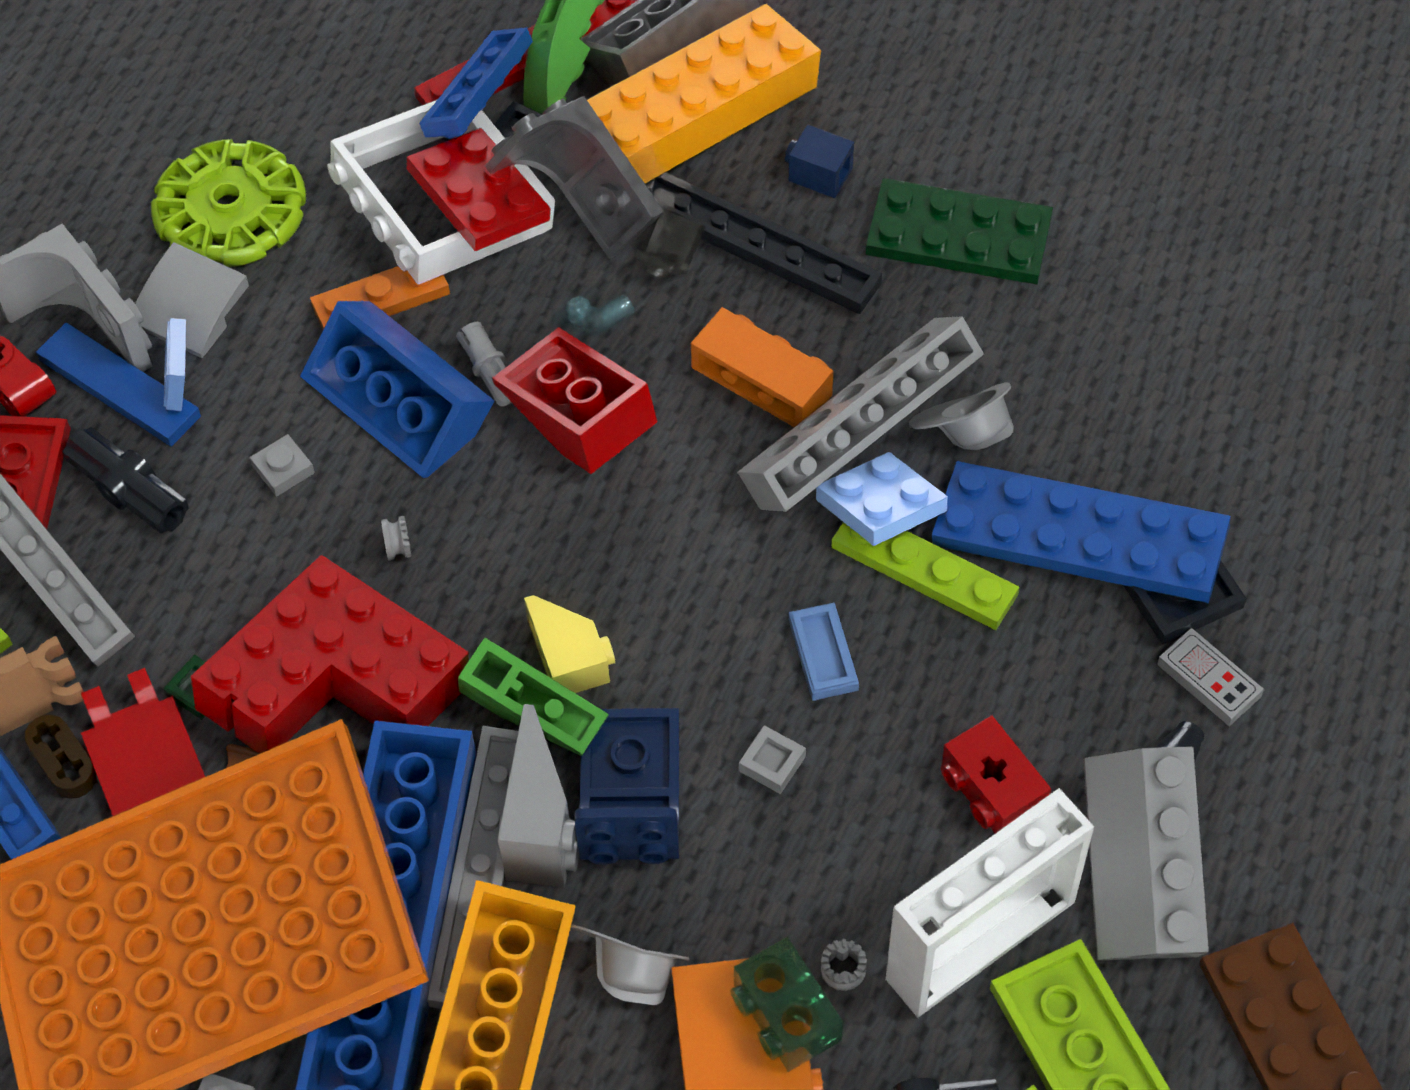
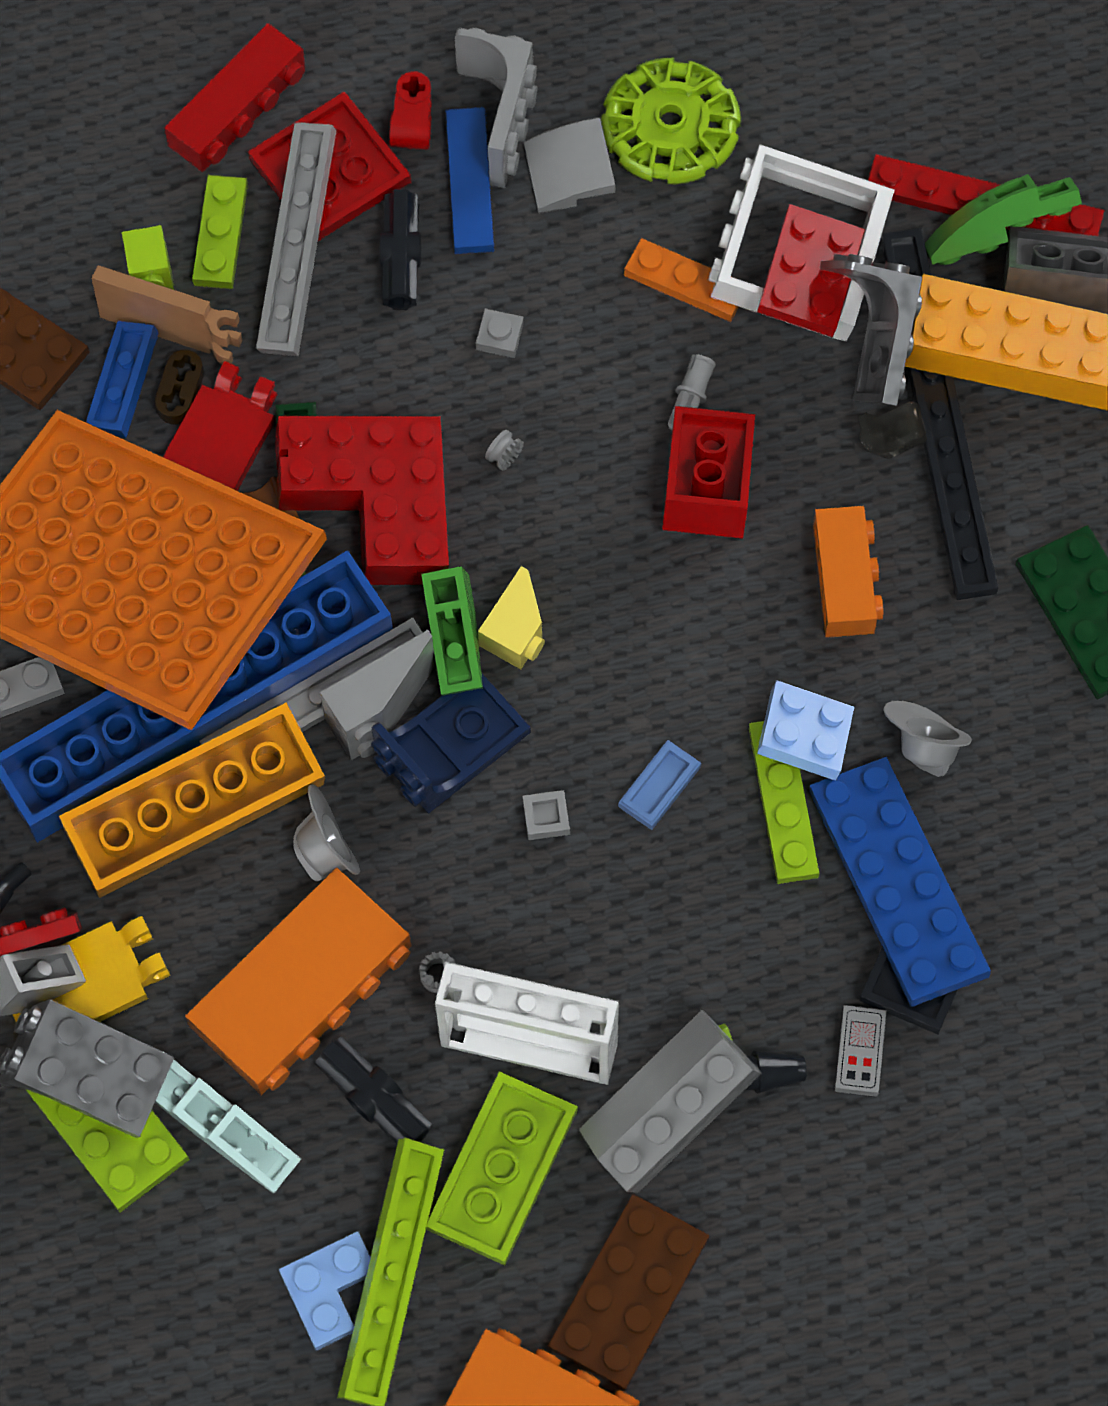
camera: 50 degrees right, 10 degrees up
tile [164,318,186,411] -> none
blue slope [300,301,495,478] -> none
blue plate [419,27,533,139] -> none
clear light blue arm [566,295,634,332] -> none
clear green brick [730,937,843,1072] -> none
light grey brick [737,316,984,512] -> none
dark blue brick [785,124,854,198] -> none
red brick [941,715,1052,834] -> none

